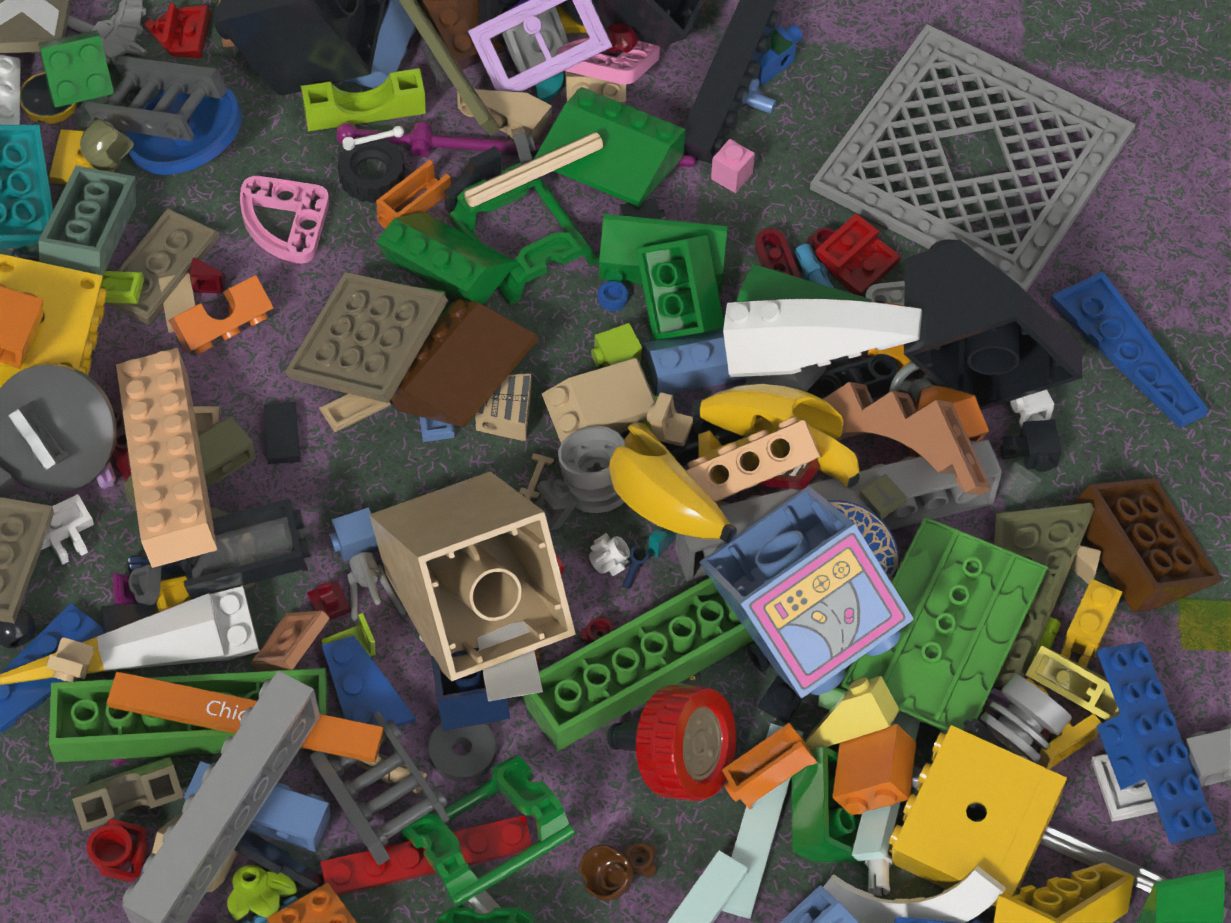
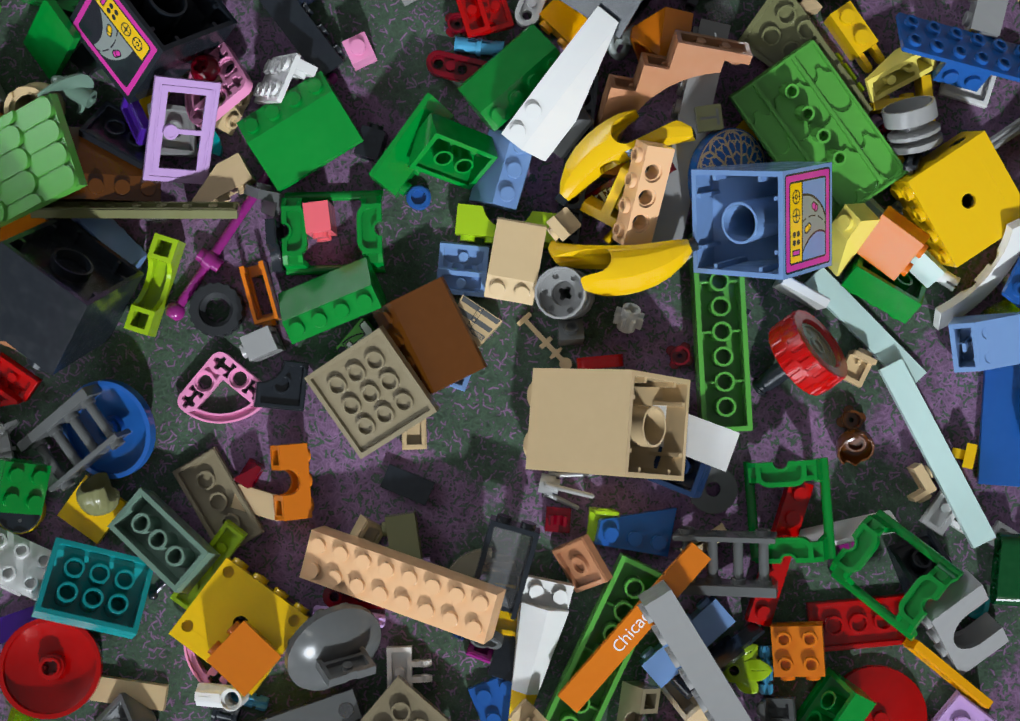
camera: 55 degrees left, 30 degrees up
medium blue brick [328,508,379,561] -> none
white hinge [343,126,404,150] -> none
tan axle [464,132,603,207] -> none
dark blue hand [622,544,650,589] -> none
orange window [722,723,817,809] -> none
none -> light grey brick [239,325,286,362]
none -> white bracket [253,53,318,104]
none -> black tile [253,360,309,412]
none -> coral brick [302,200,338,242]
none -> medium blue slope [437,241,490,297]
none -> white tile [772,278,830,311]
none -> tan bracket [844,348,878,388]

